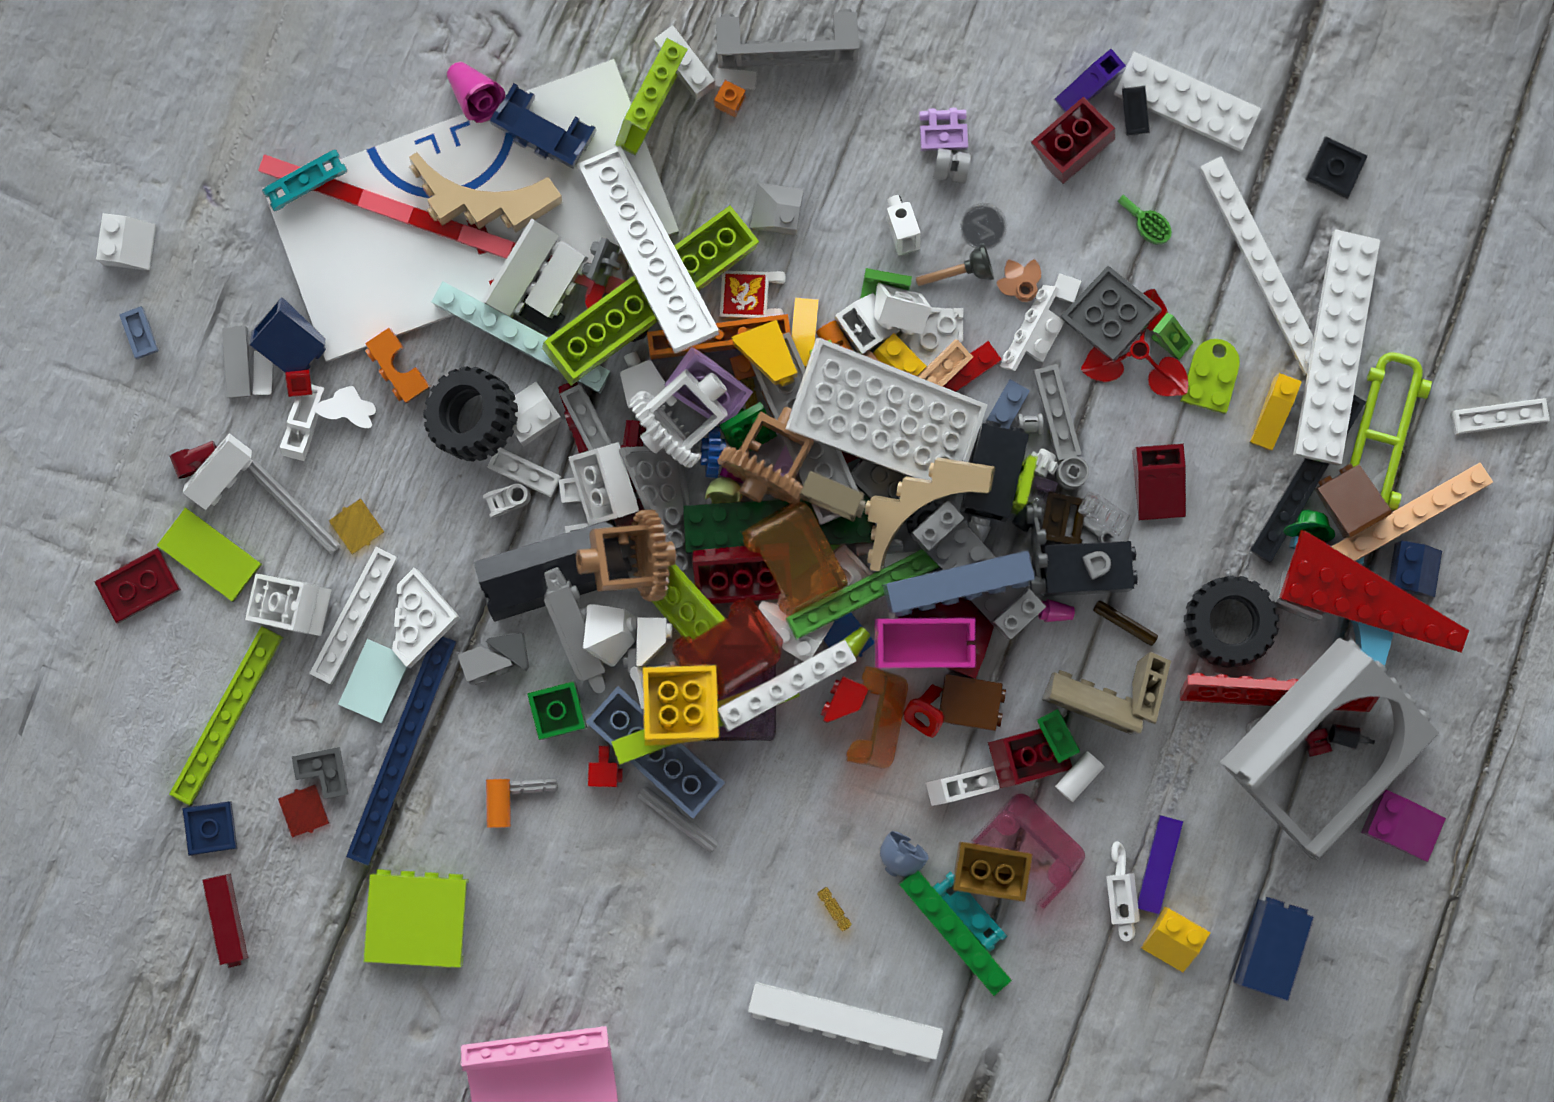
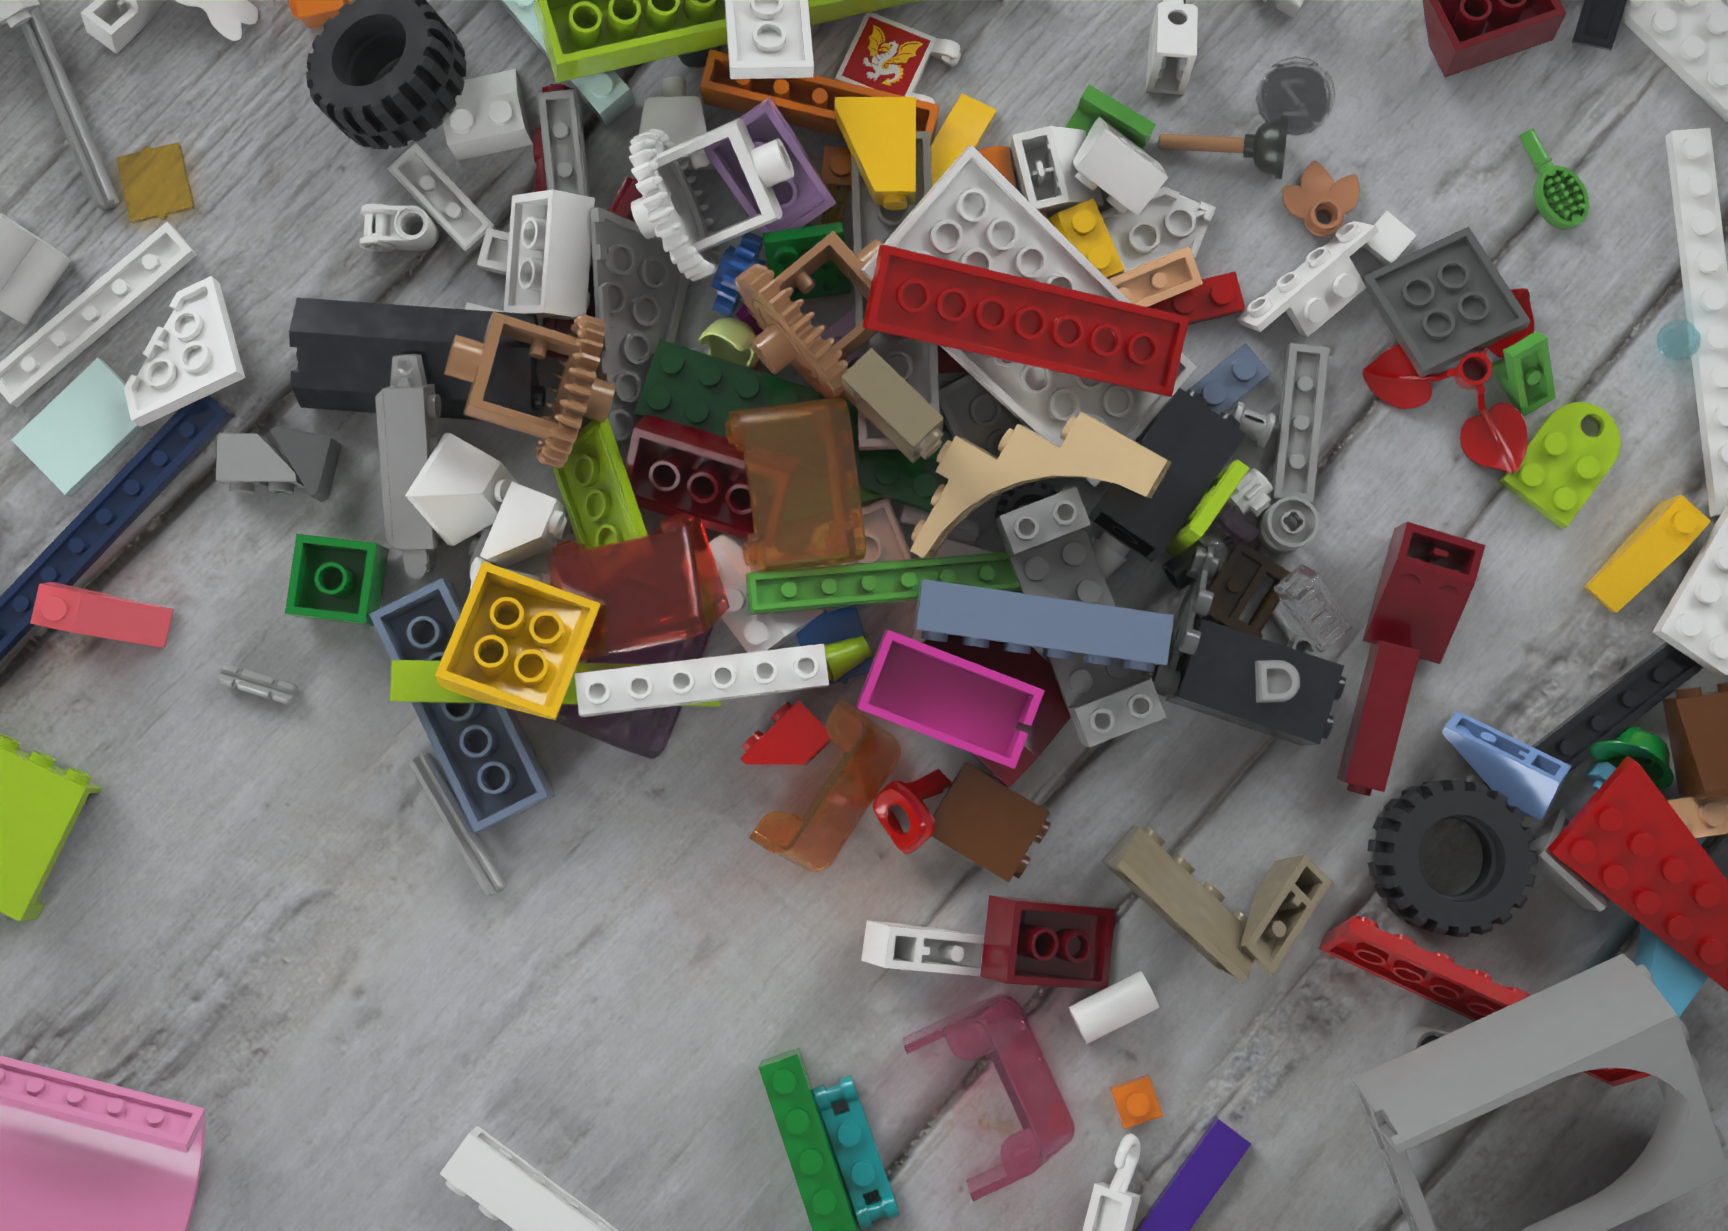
camera: 25 degrees right, 0 degrees up
orange pin [486,779,511,828] -> none
red brick [588,746,623,787] -> none
clear yellow axle [817,887,852,931] -> none
sand blue cylinder [880,831,929,877] -> none
pearl gold slope [953,841,1033,902] -> none
green panel [1037,708,1080,763] -> none
dark pink cone [1038,599,1075,622] -> none
dark brown axle [1093,600,1158,646] -> none
dark red wheel [1304,728,1333,757] -> none
black piece [1329,724,1375,751] -> none
none -> coral slope [30,582,174,648]
none -> red plate [863,245,1190,397]
none -> orange plate [1109,1075,1163,1129]
none -> dark red brick [1337,640,1421,796]
none -> medium blue slope [1442,711,1571,821]
none -> clear light blue tile [1657,320,1701,360]

